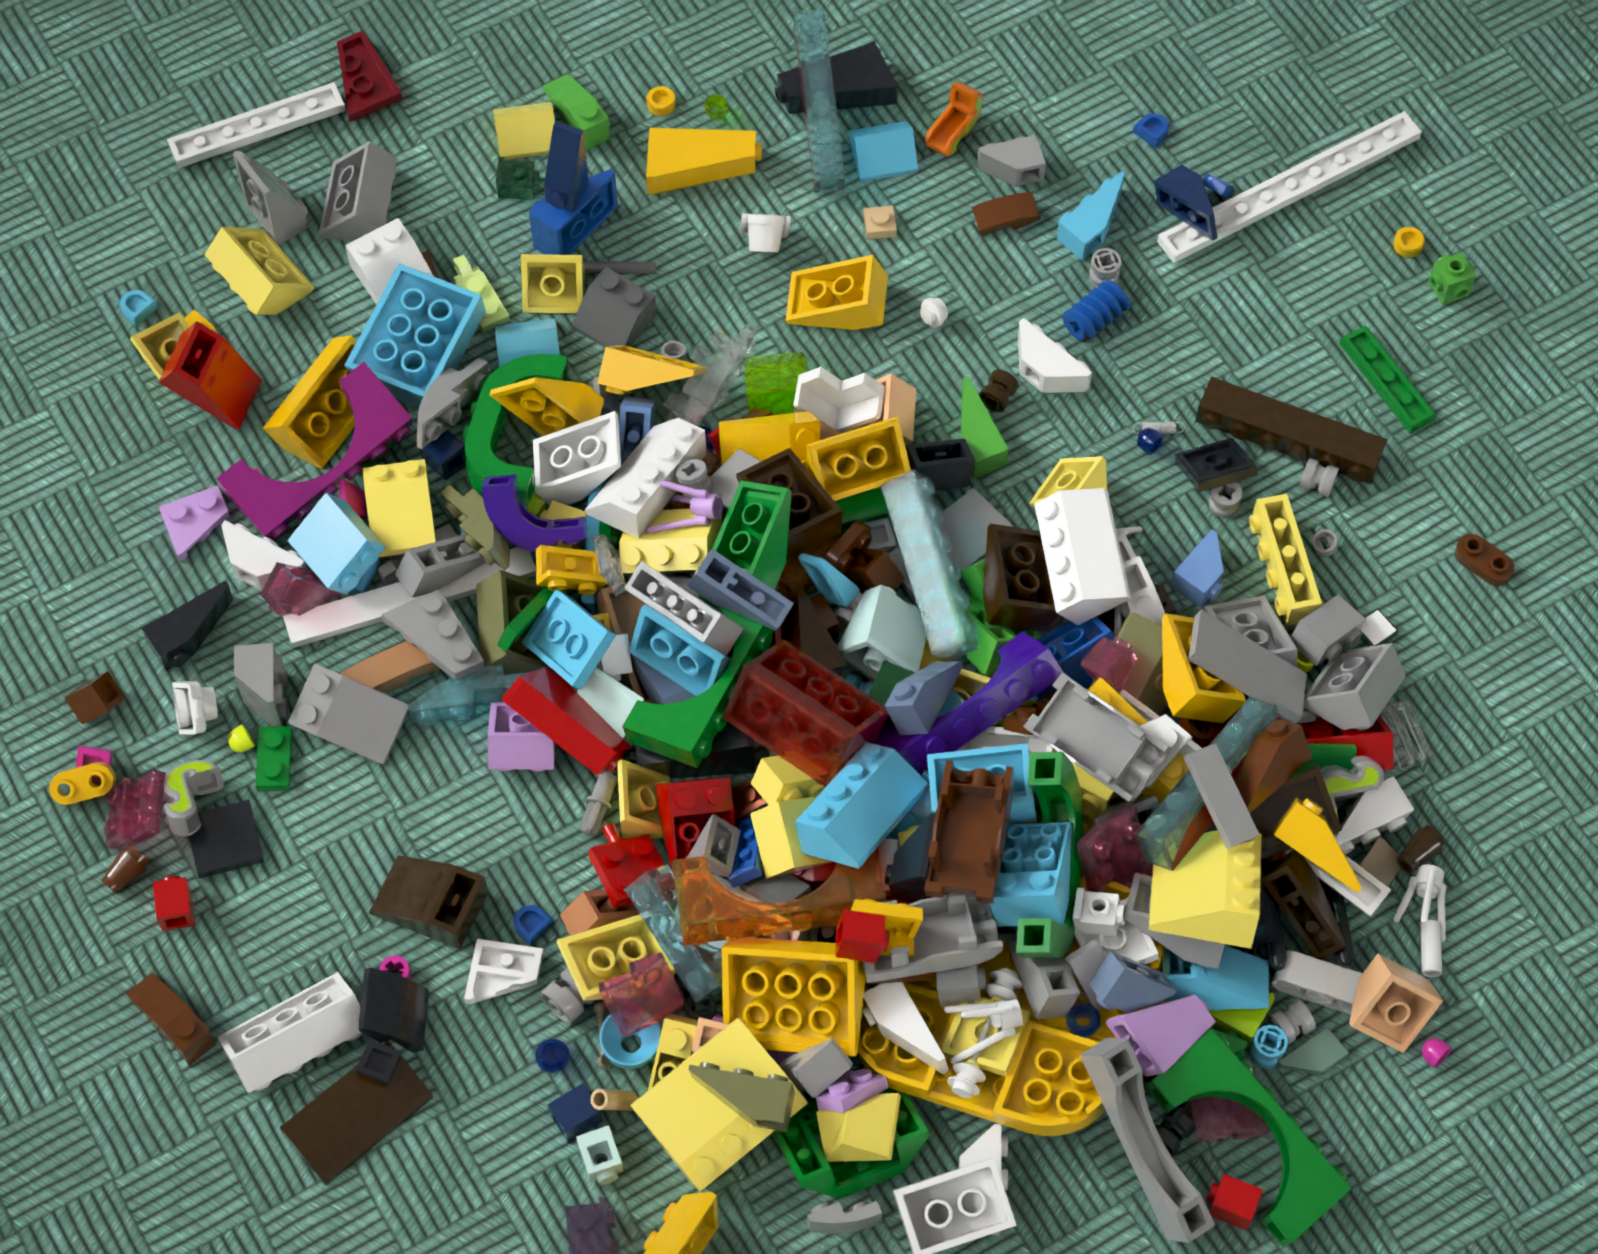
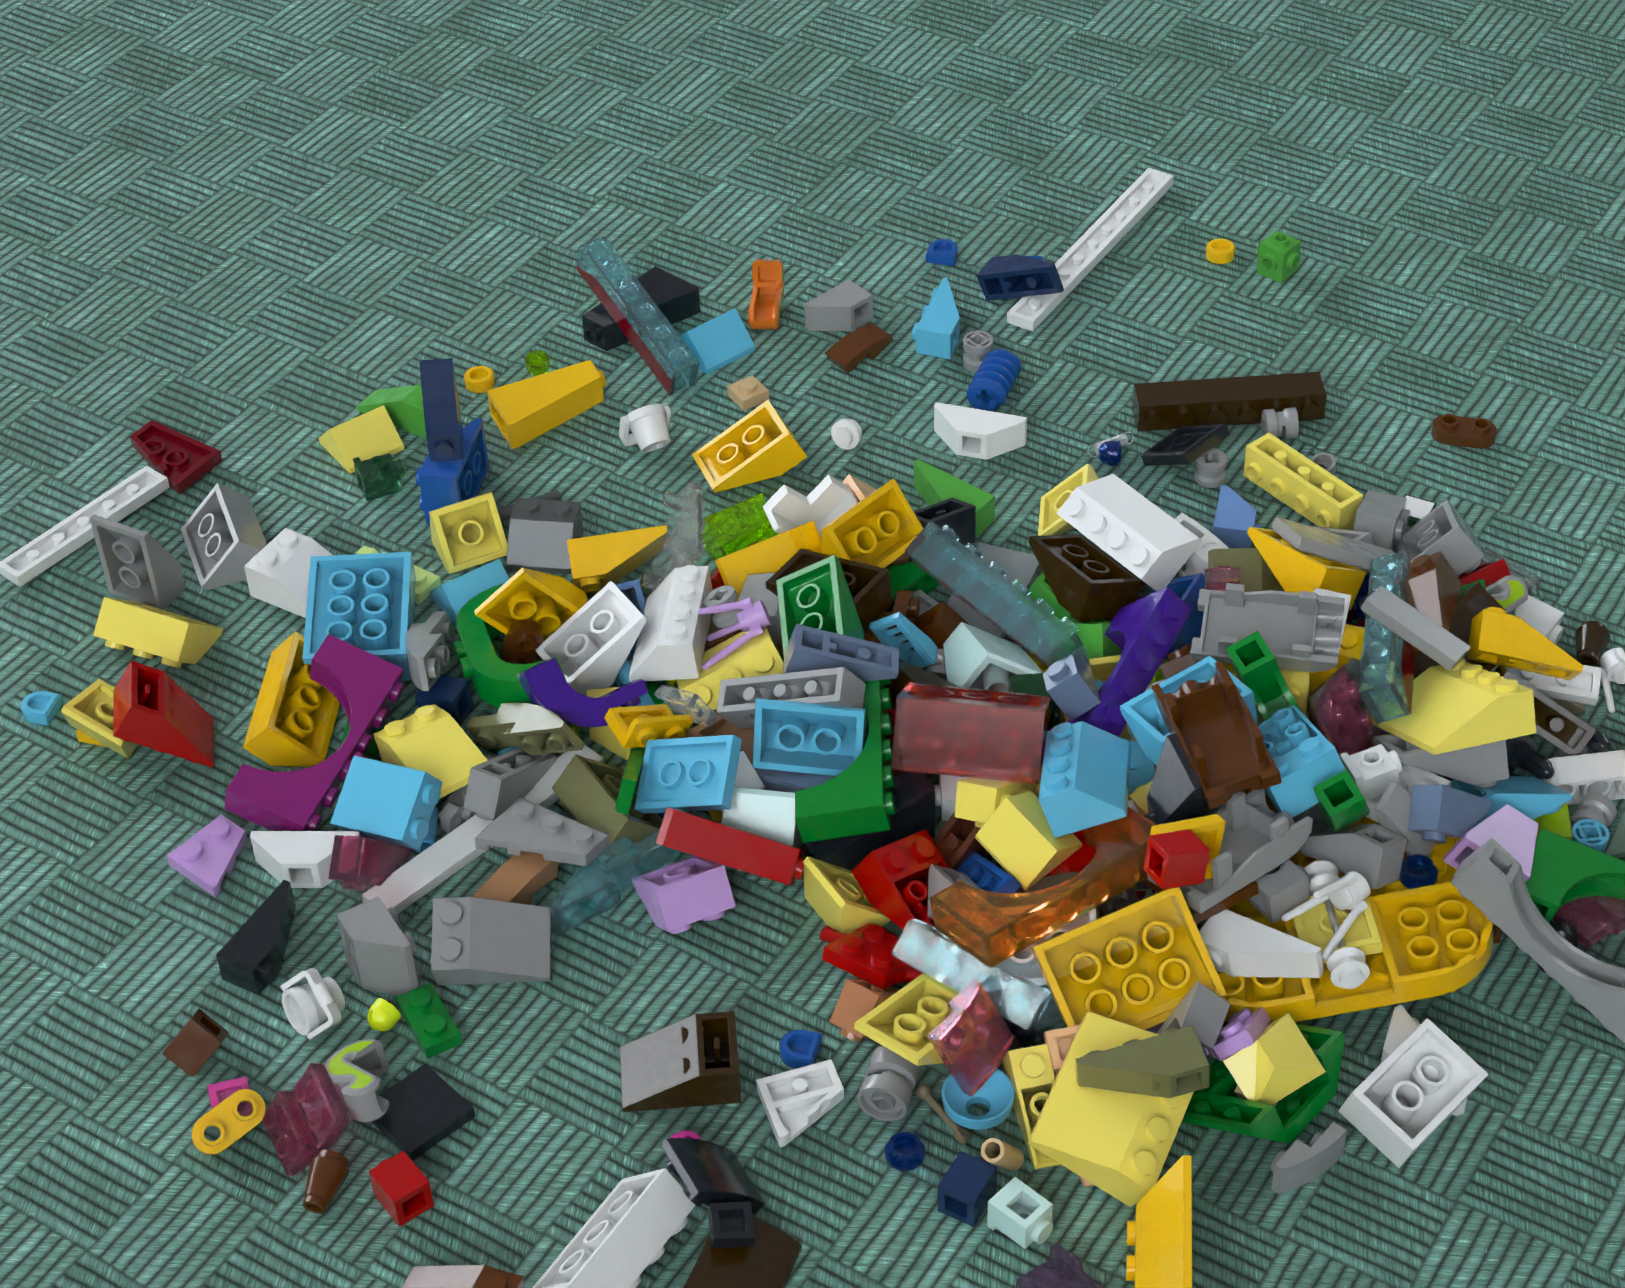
camera: 25 degrees left, 20 degrees down
light grey axle [580,772,618,836] -> none
dark brown wheel [978,369,1019,413] -> none
green tile [1339,325,1437,434] -> none
none -> reddish brown plate [499,619,543,664]

